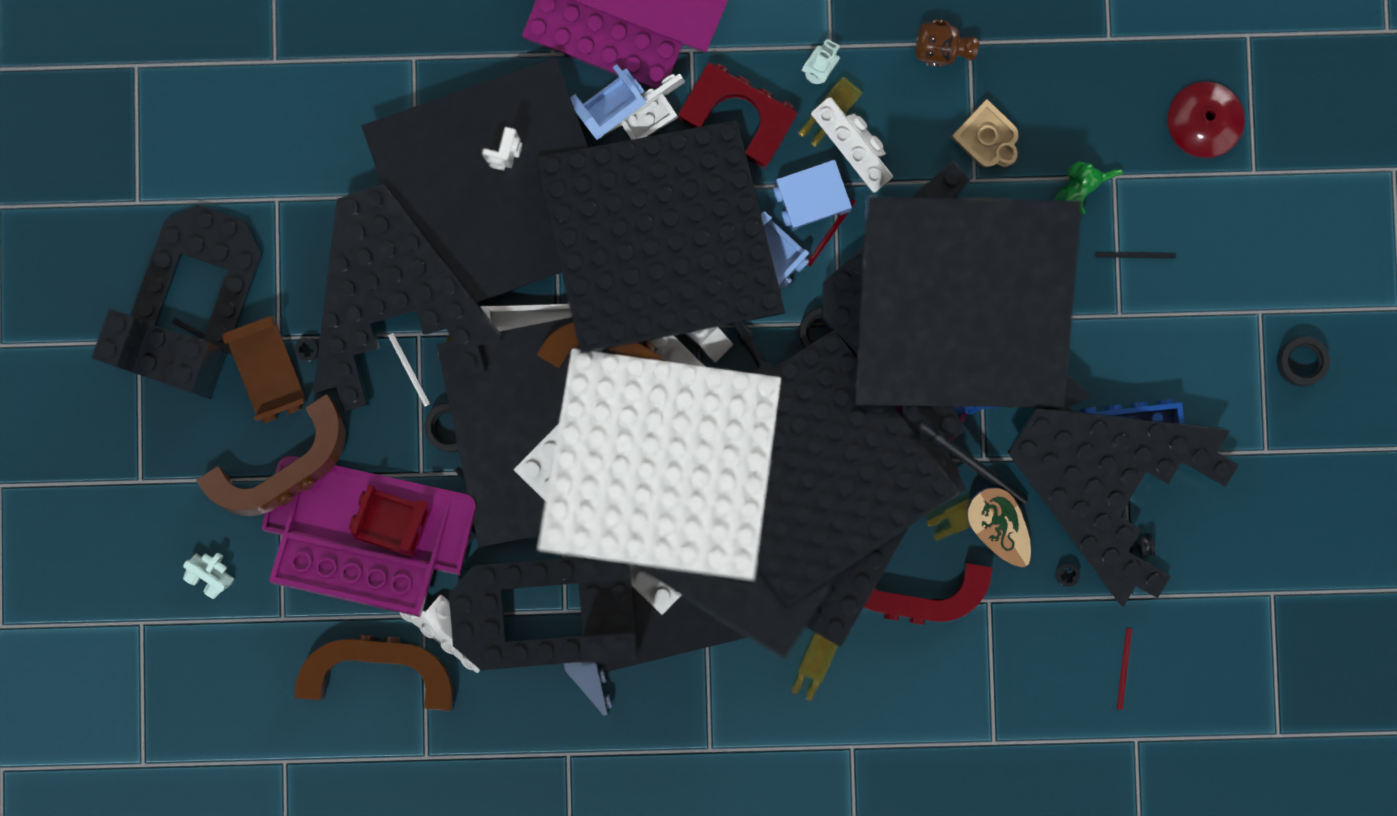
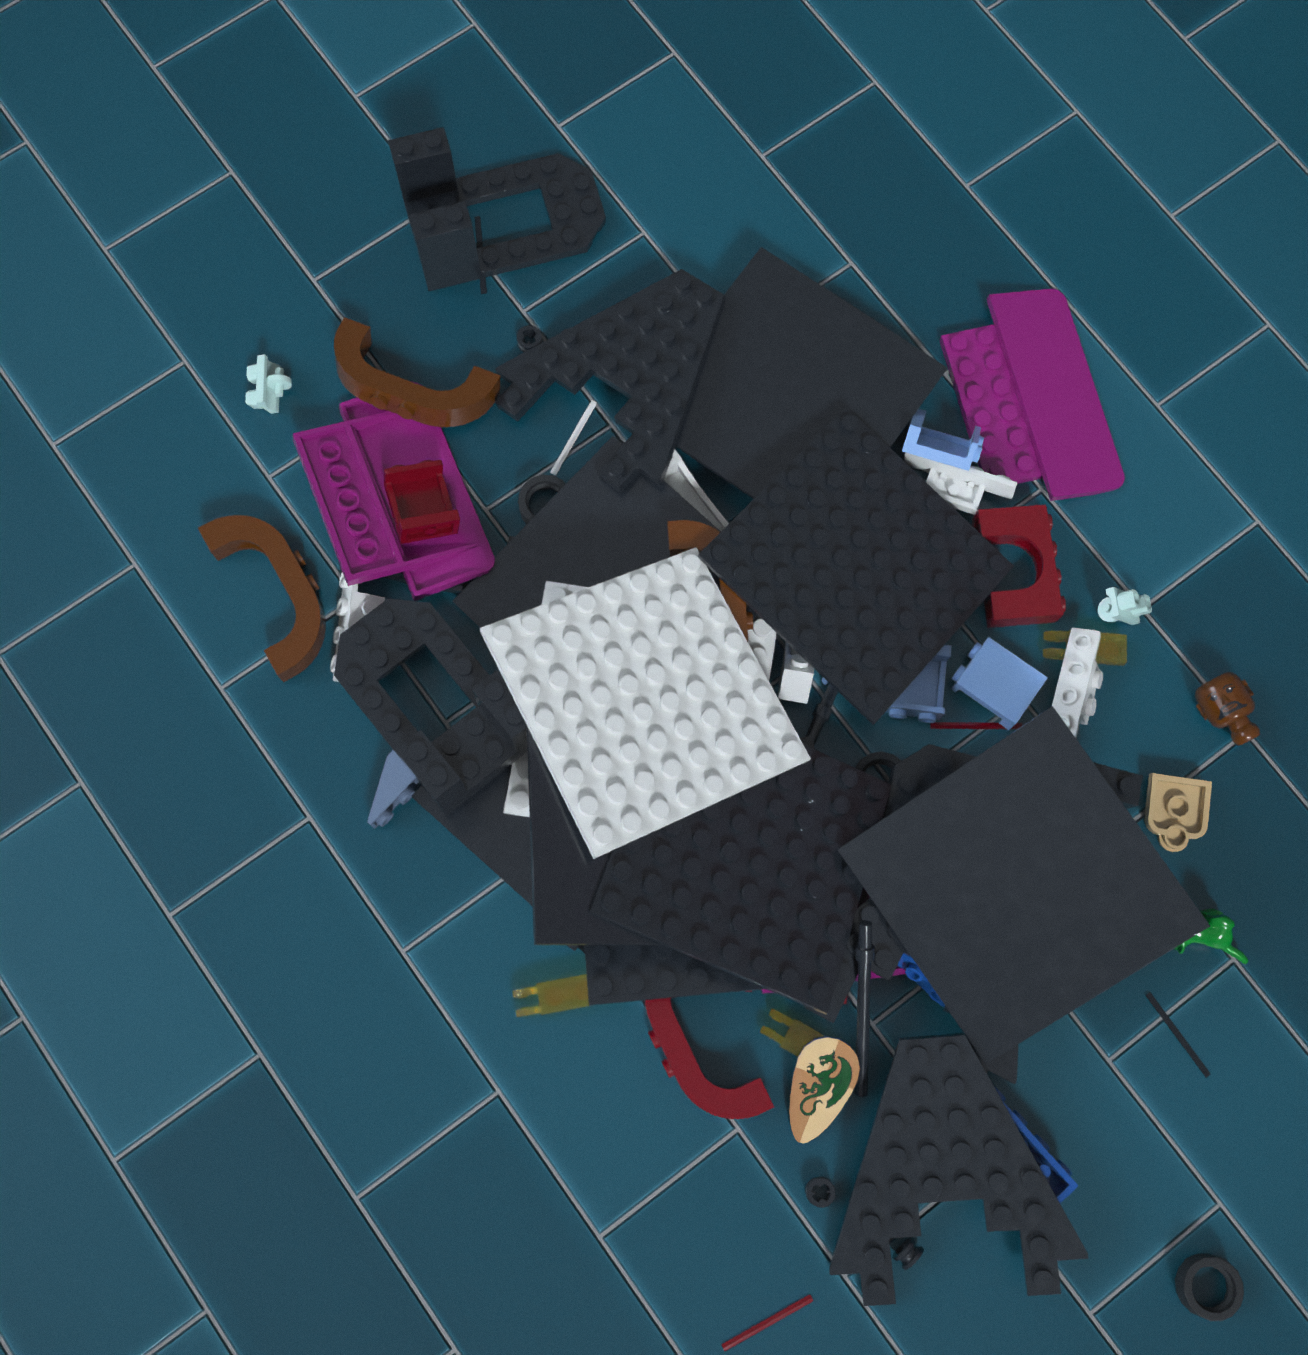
camera: 45 degrees right, 10 degrees down
reddish brown panel [221,315,307,423] -> none
white bracket [482,127,522,170] -> none

